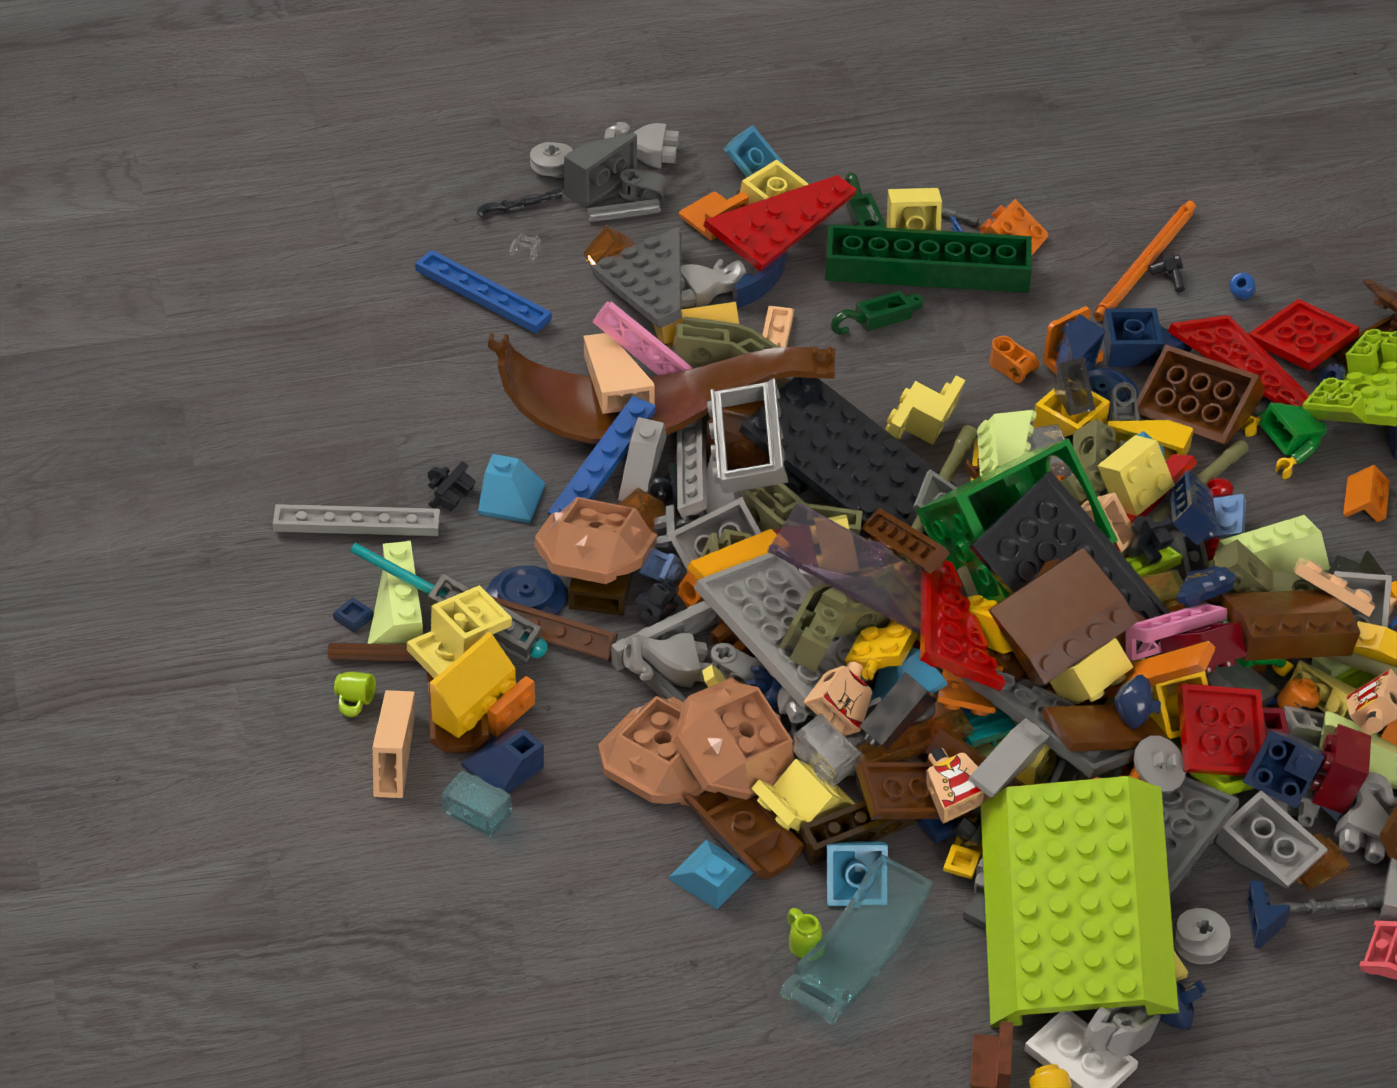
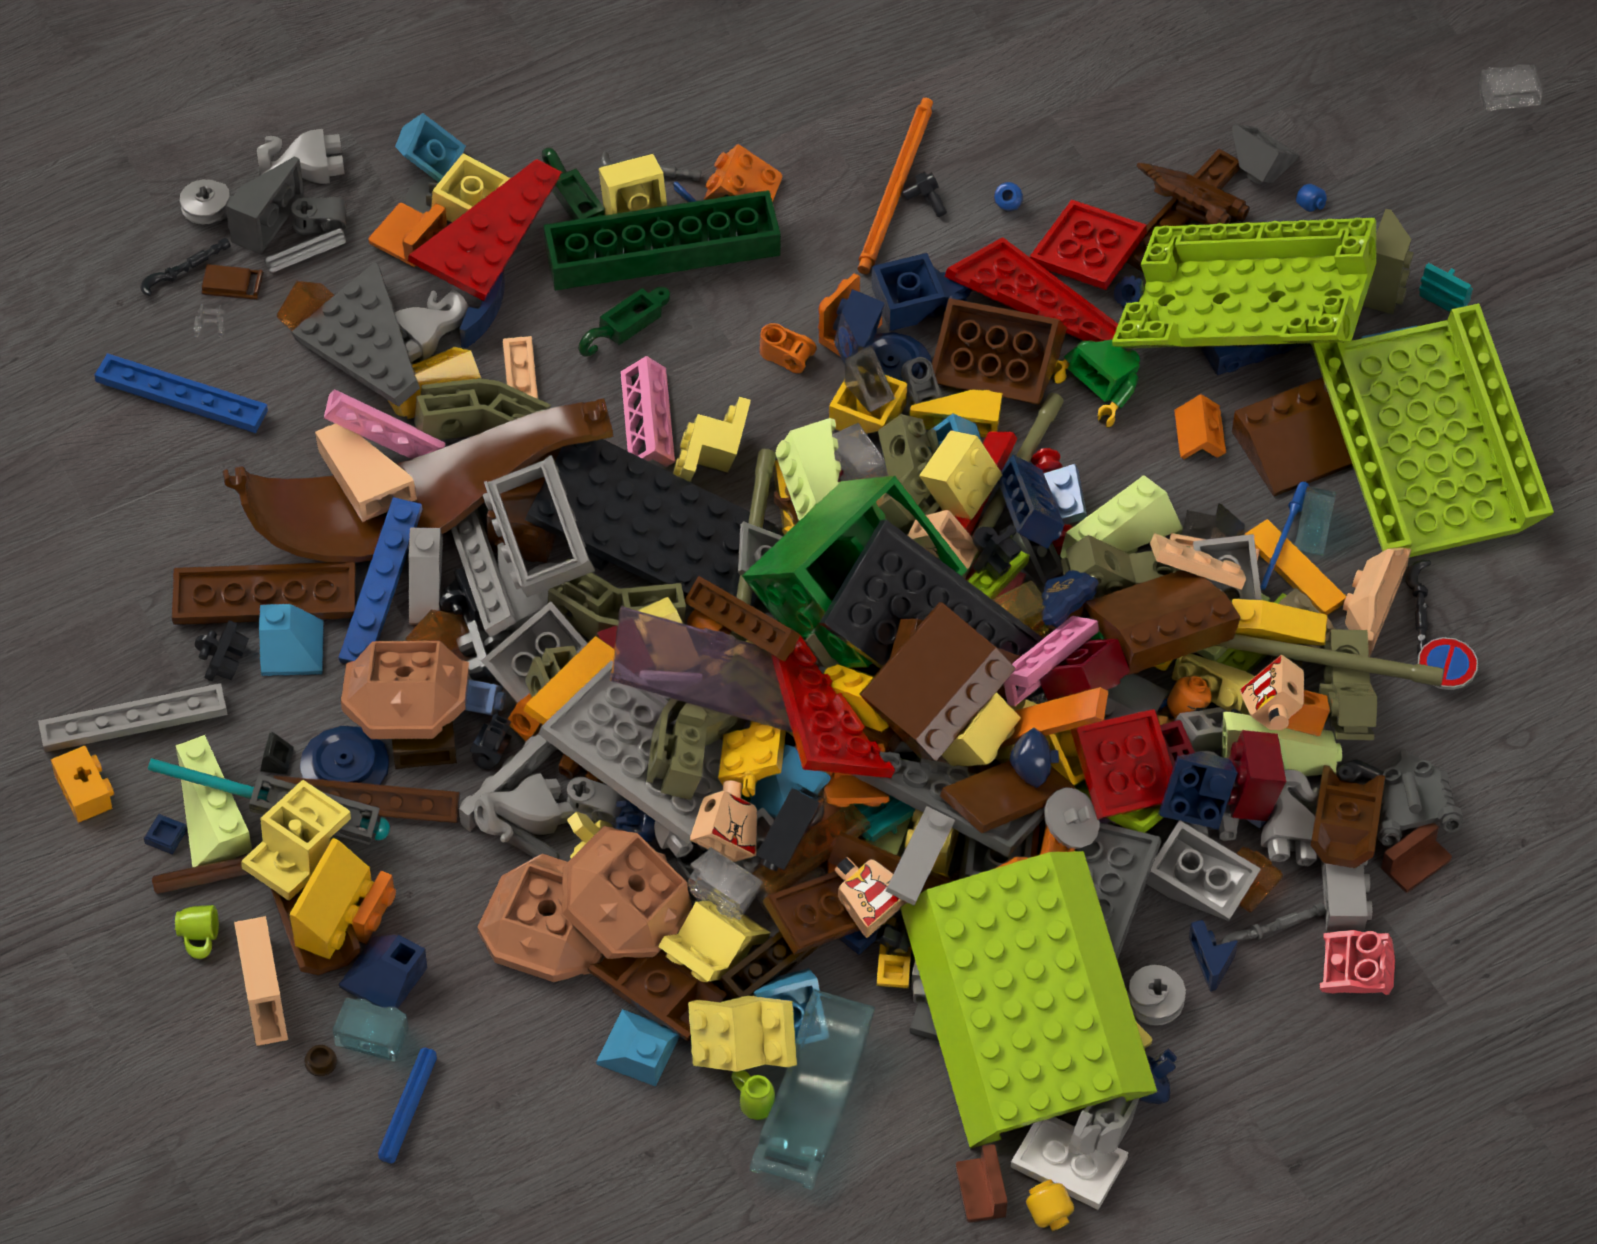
camera: 15 degrees left, 10 degrees up
none -> light orange brick [50,745,114,823]
none -> reddish brown plate [172,562,356,625]
none -> reddish brown piece [202,264,264,300]
none -> pearl dark grey slope [260,732,294,774]
none -> dark brown plate [304,1045,337,1076]
none -> blue axle [378,1047,437,1164]
none -> bright pink fence [621,356,675,467]
none -> light yellow bracket [688,996,797,1072]

